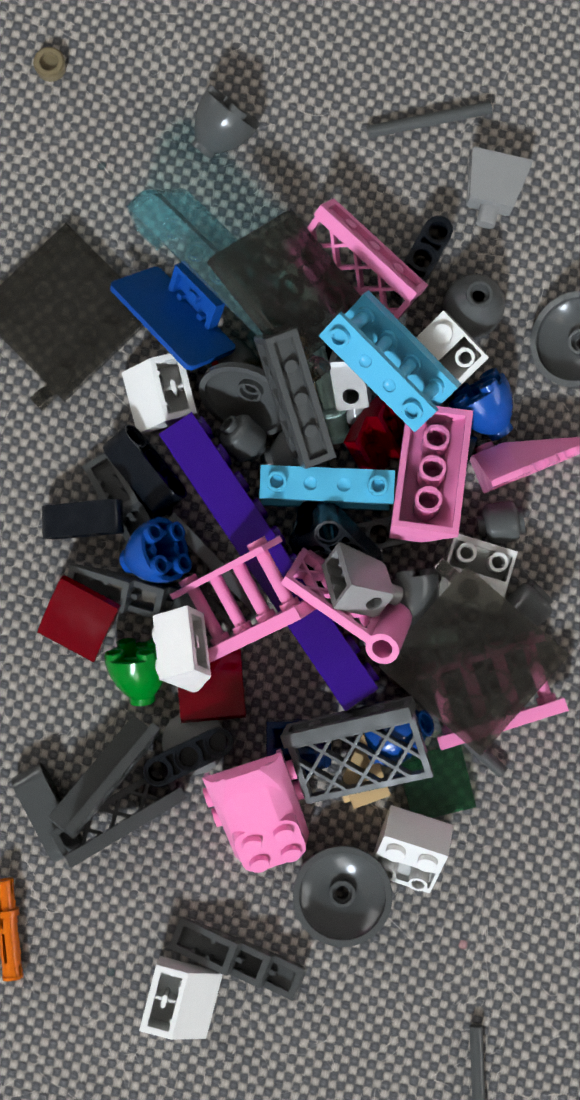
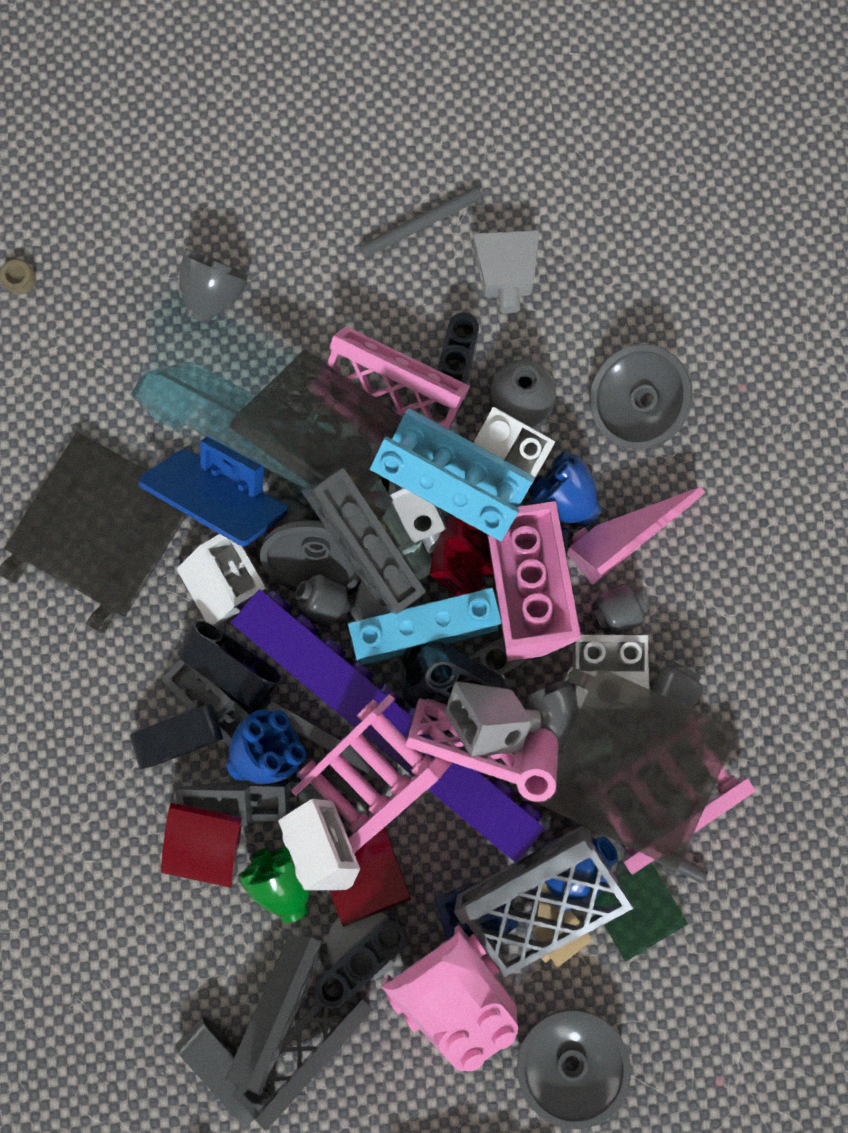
camera: 10 degrees left, 5 degrees down
white slope [373,805,454,893] -> none

